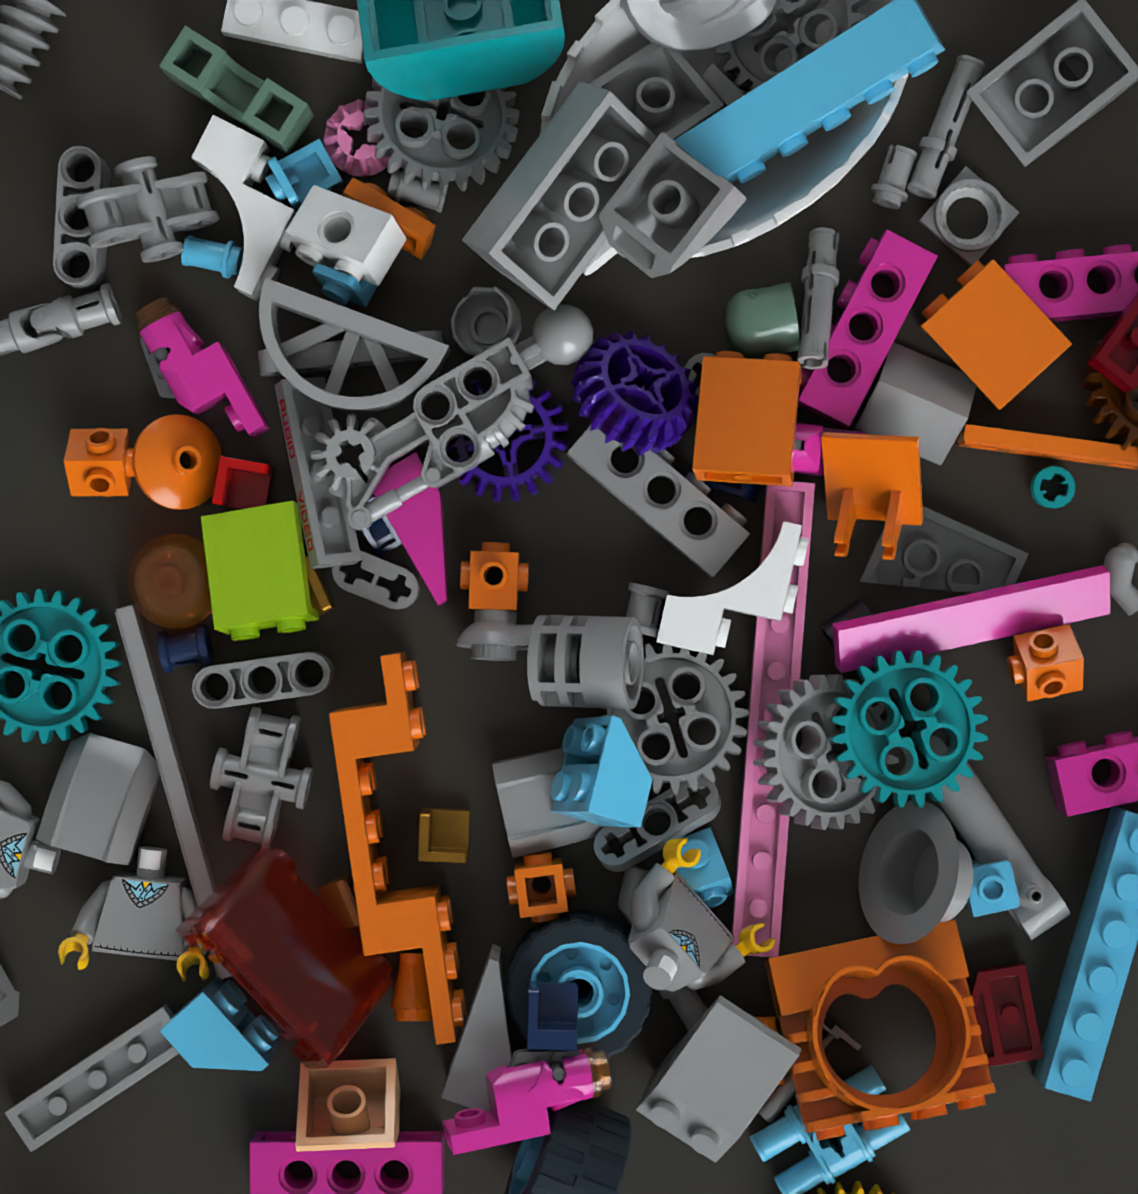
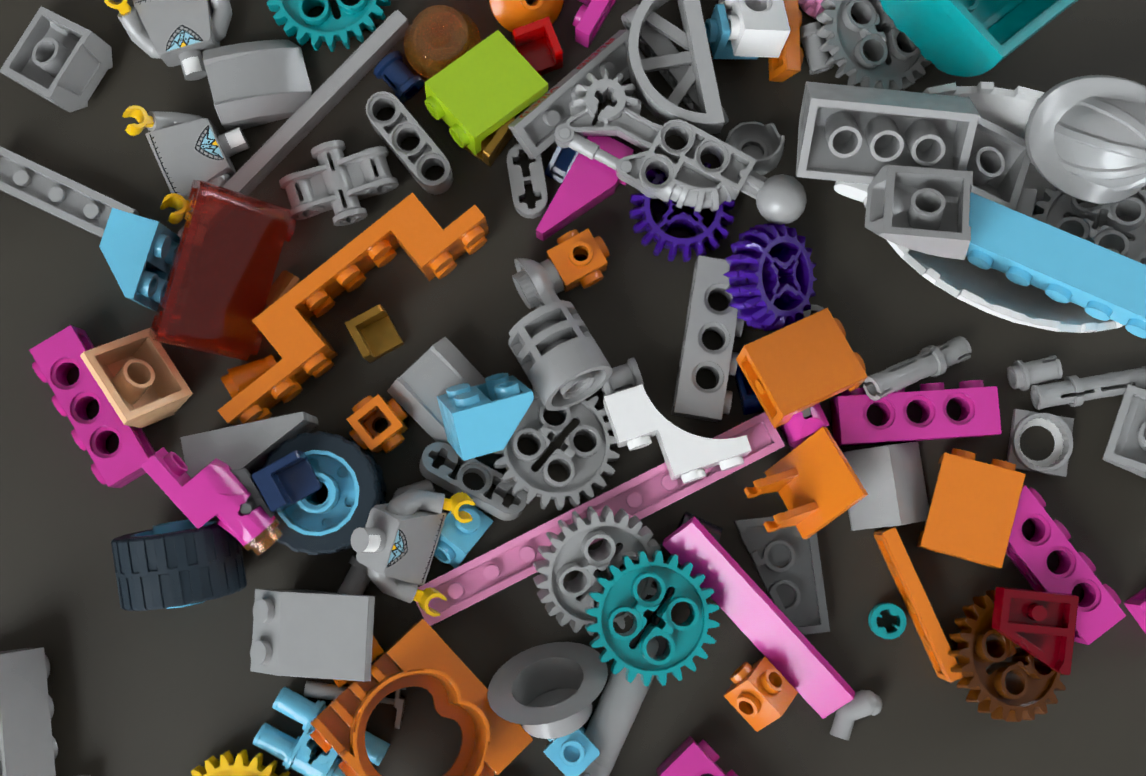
camera: 55 degrees right, 5 degrees down
sand green helmet [725,282,800,358] -> none

